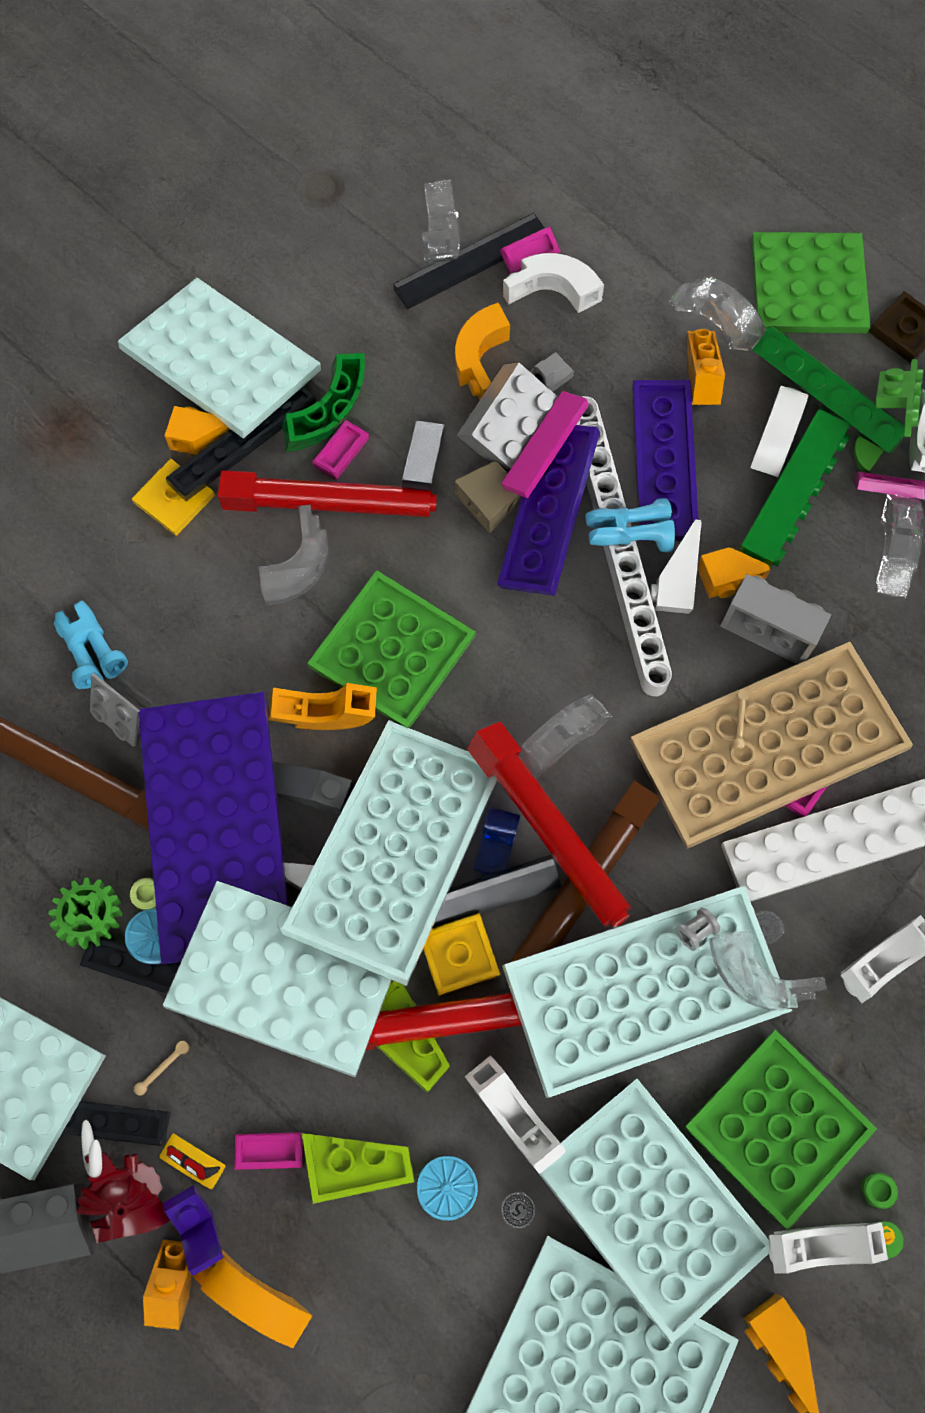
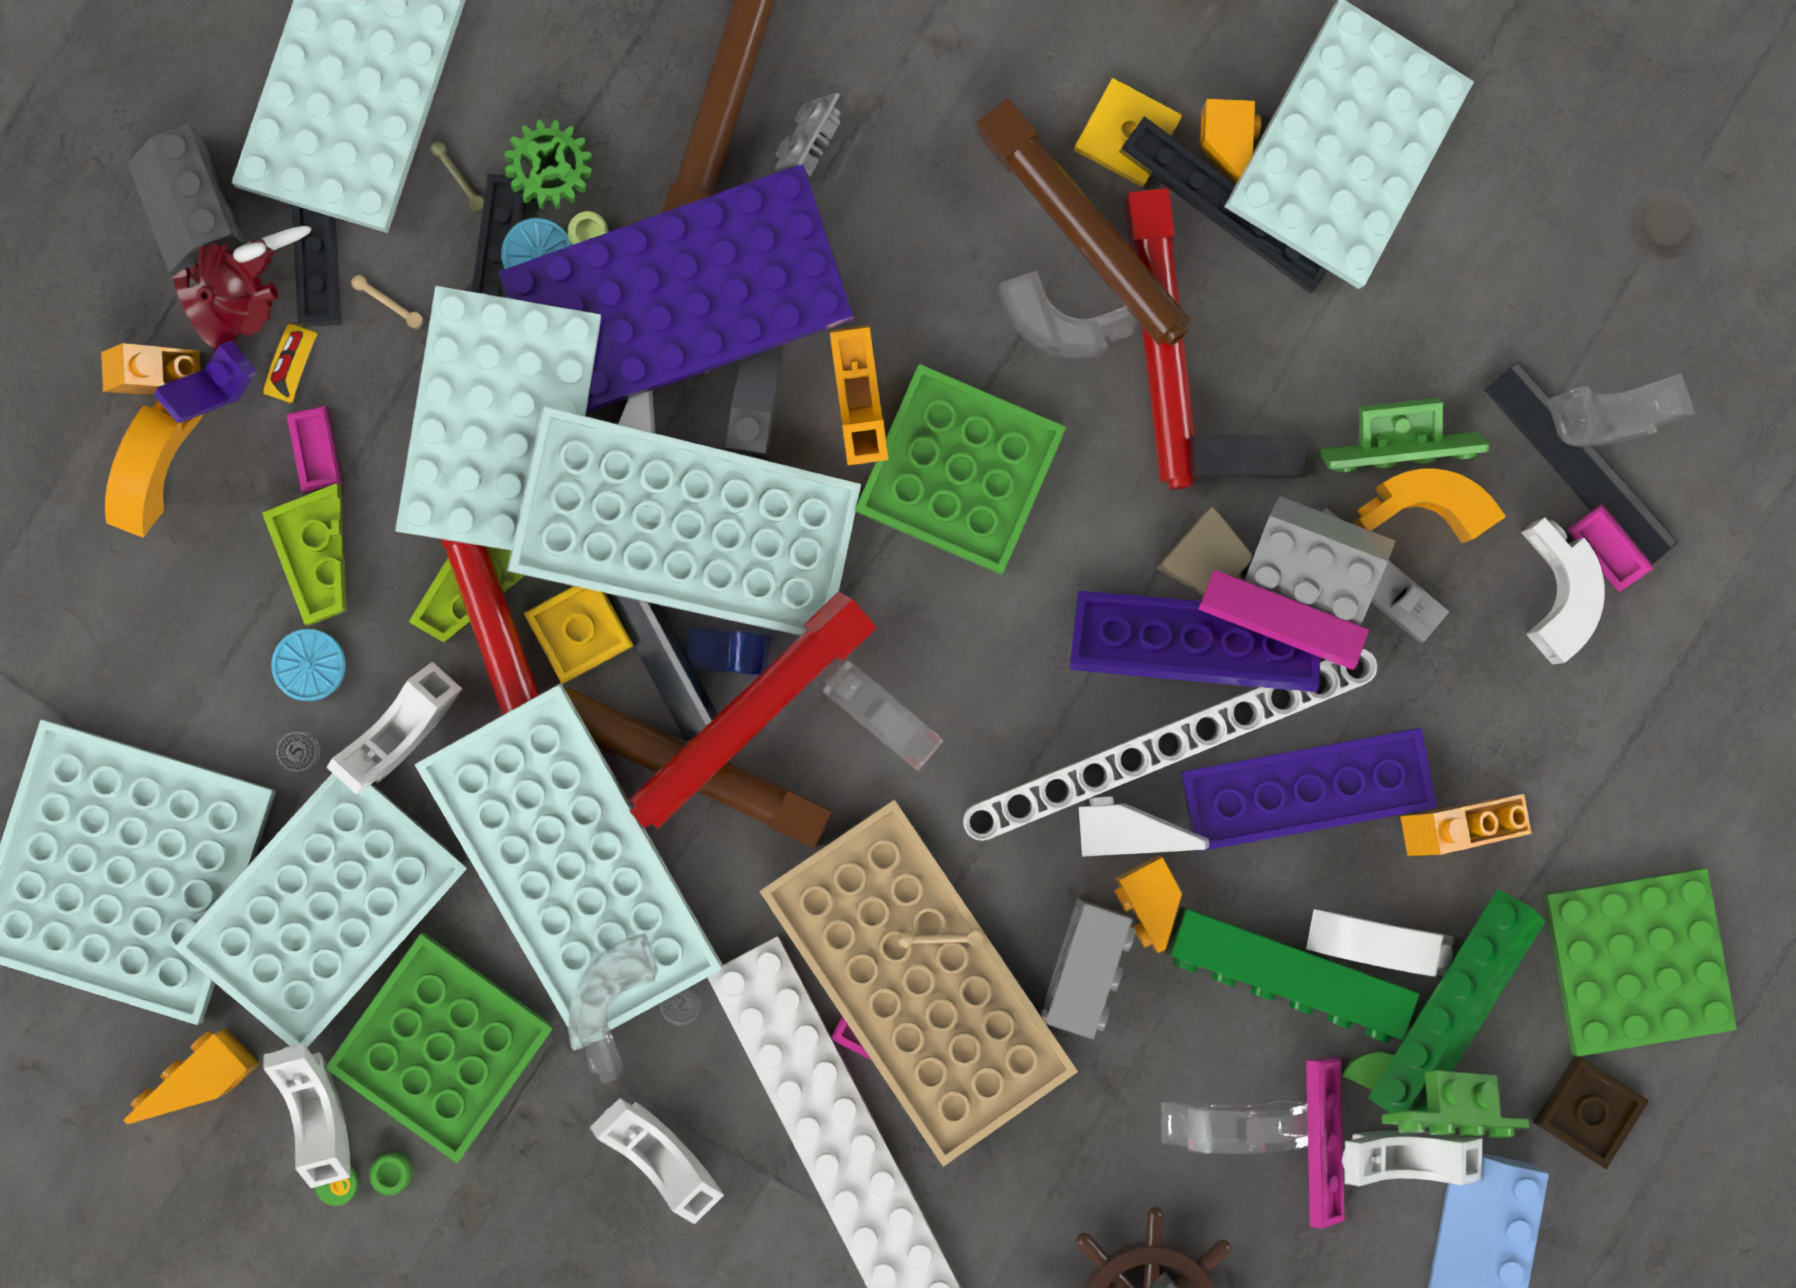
camera: 80 degrees right, 15 degrees up
medium azure piece [54,600,128,689] -> none
green brick [282,353,365,452] -> none
dark pink tile [312,419,369,480] -> none
medium azure piece [585,498,675,552] -> none
clear arch [669,275,766,351] -> none
light grey bush [676,908,720,951] -> none
none -> olive hinge [431,141,484,213]
none -> reddish brown brick [976,98,1190,346]
none -> bright green bracket [1320,398,1489,472]

